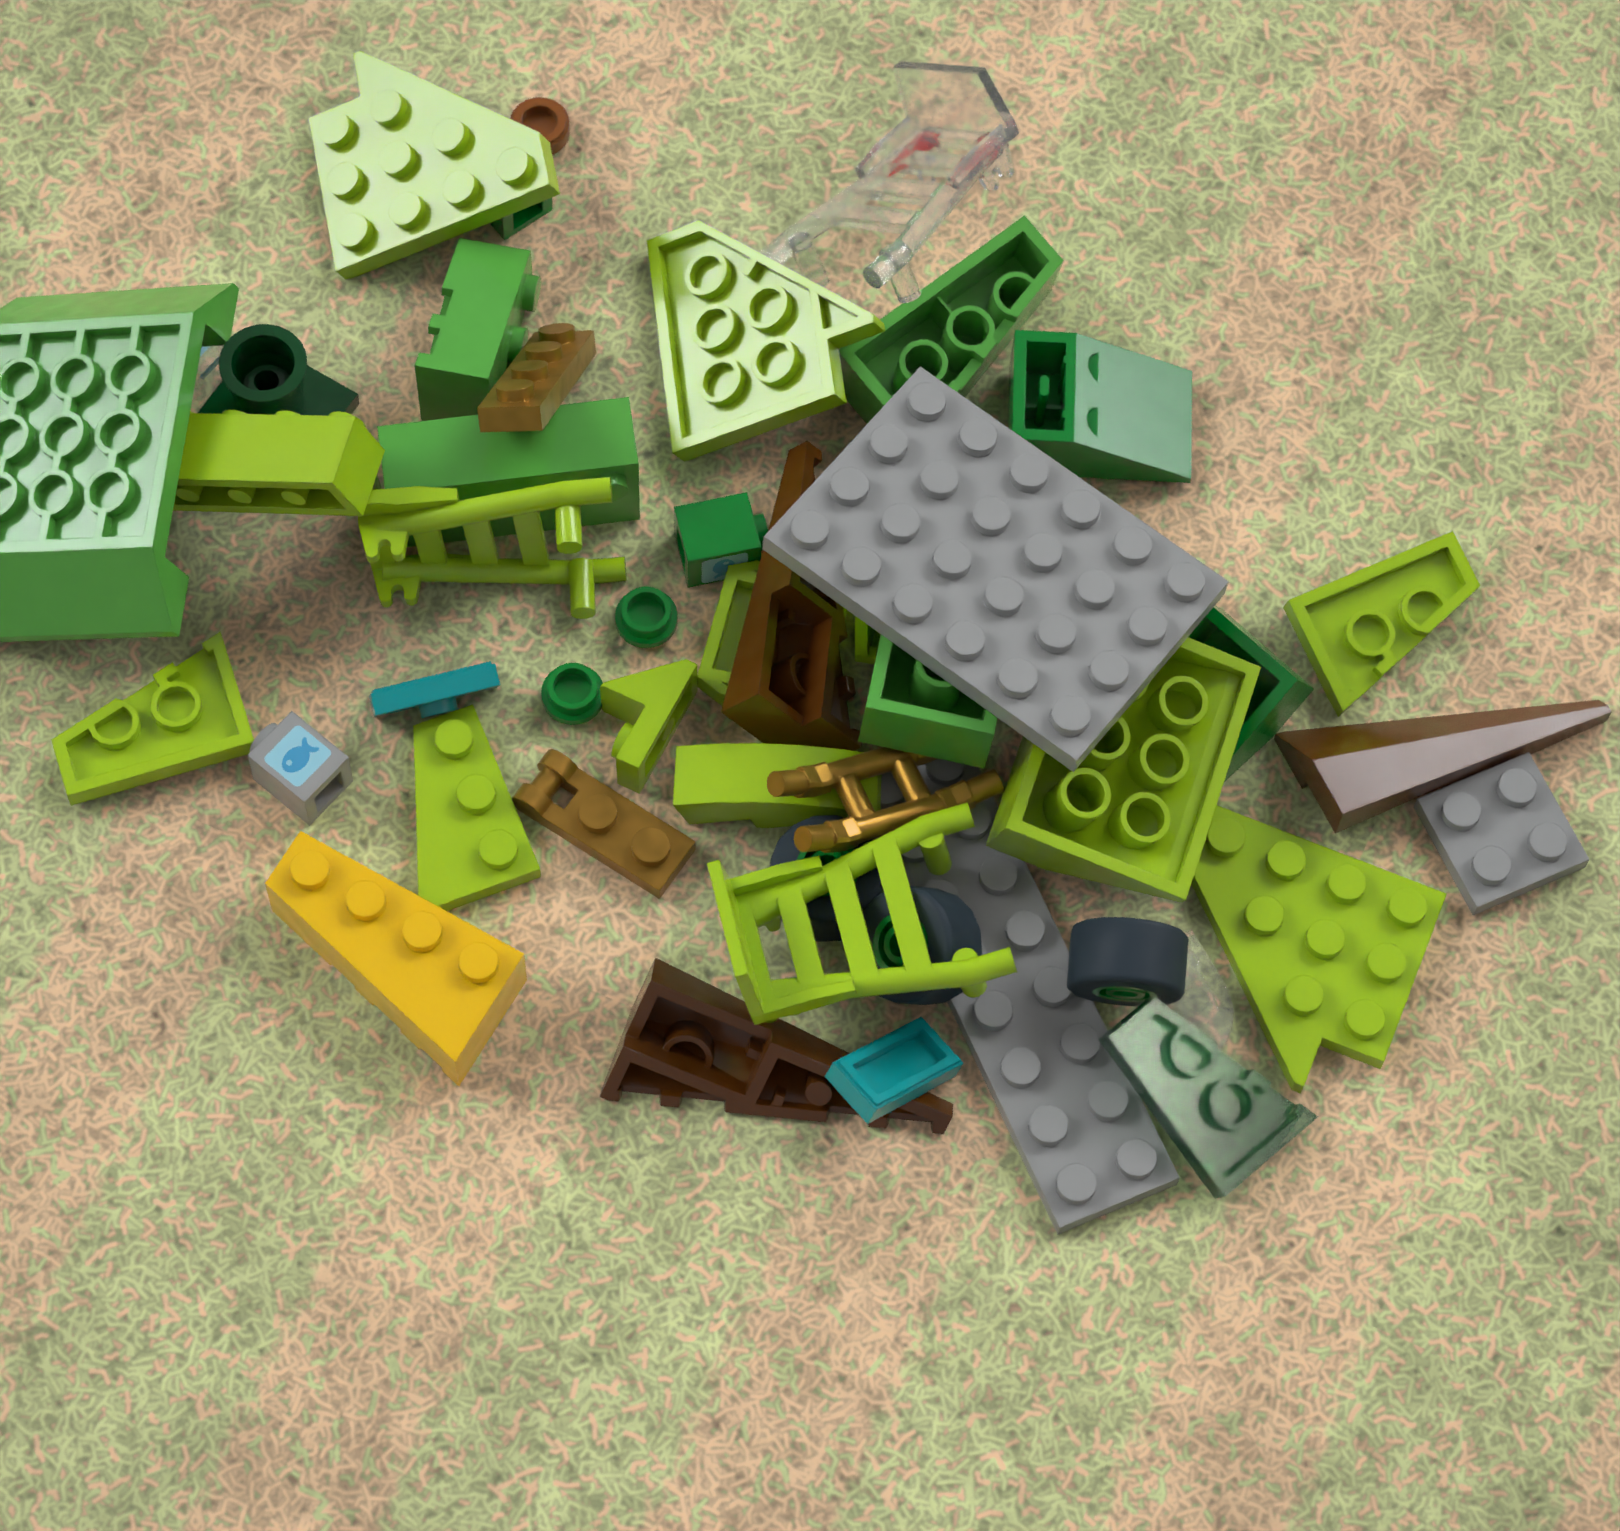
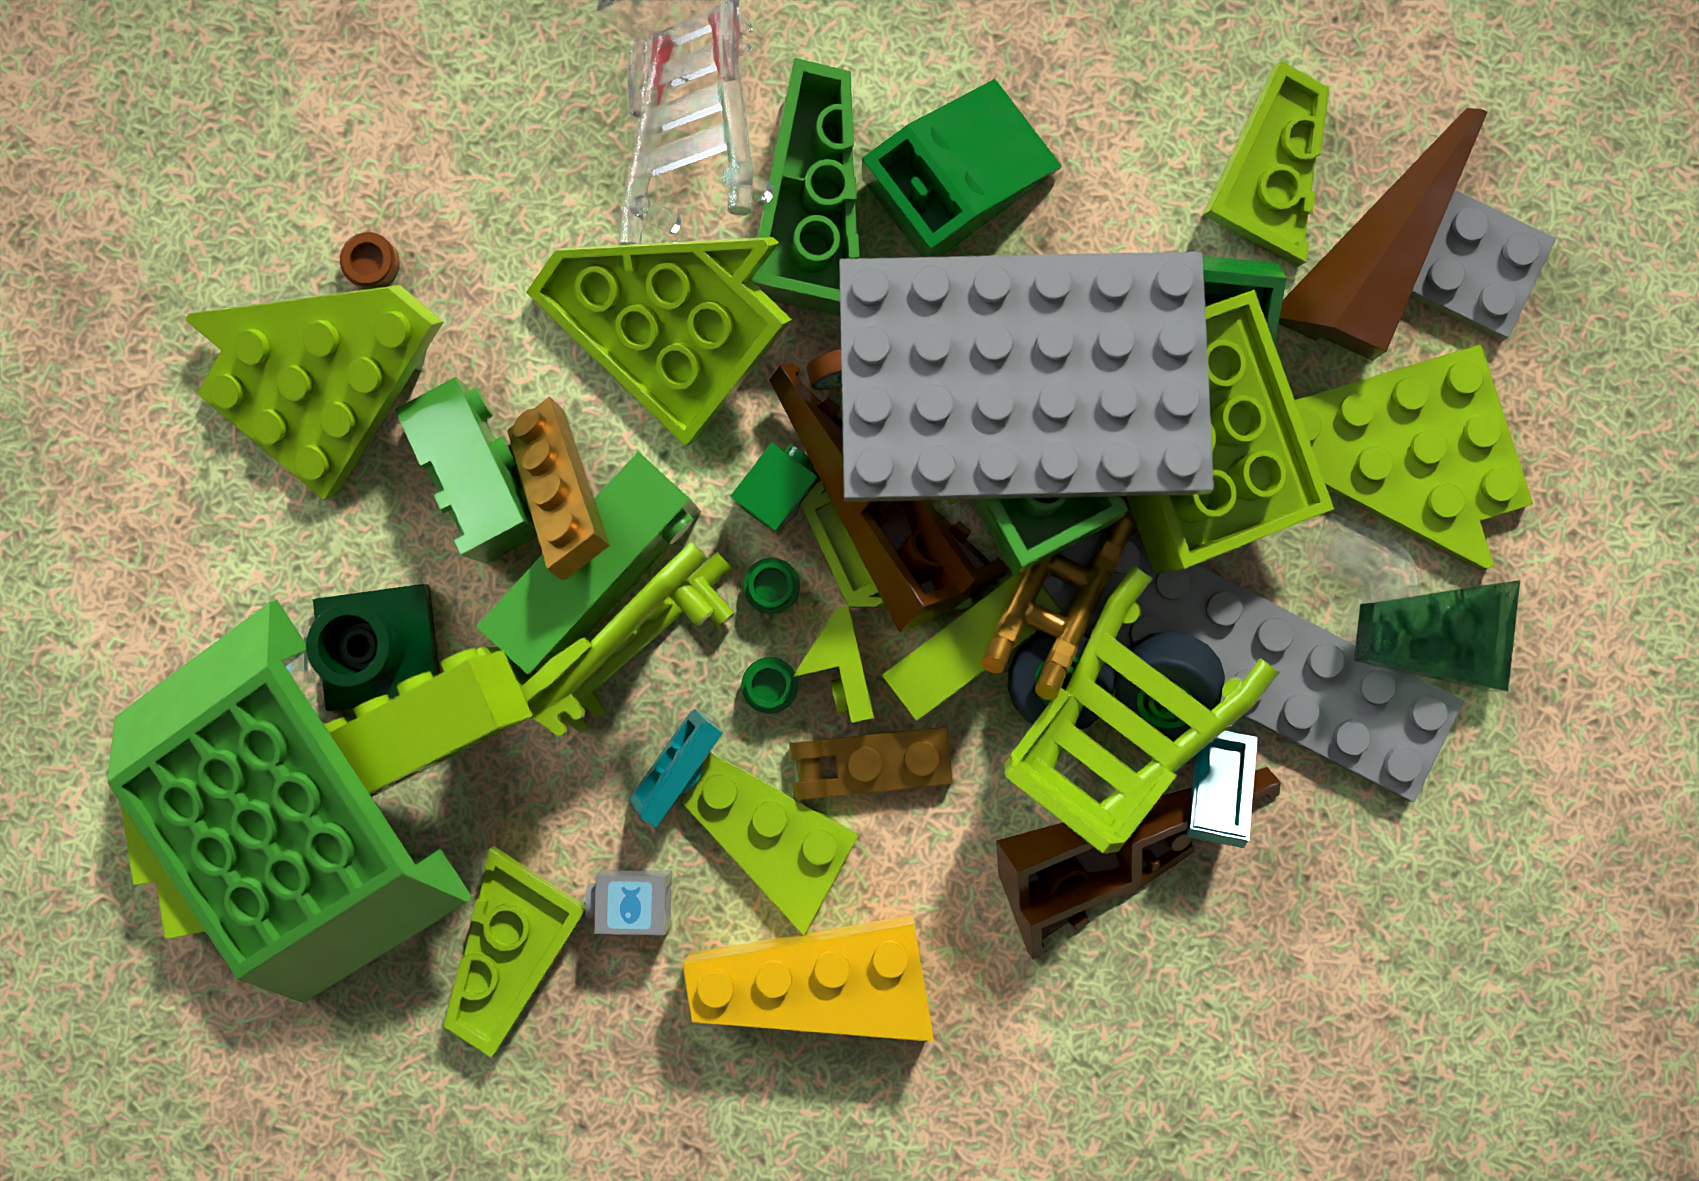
camera: 30 degrees left, 20 degrees up
black wheel [1067,917,1189,1007] -> none

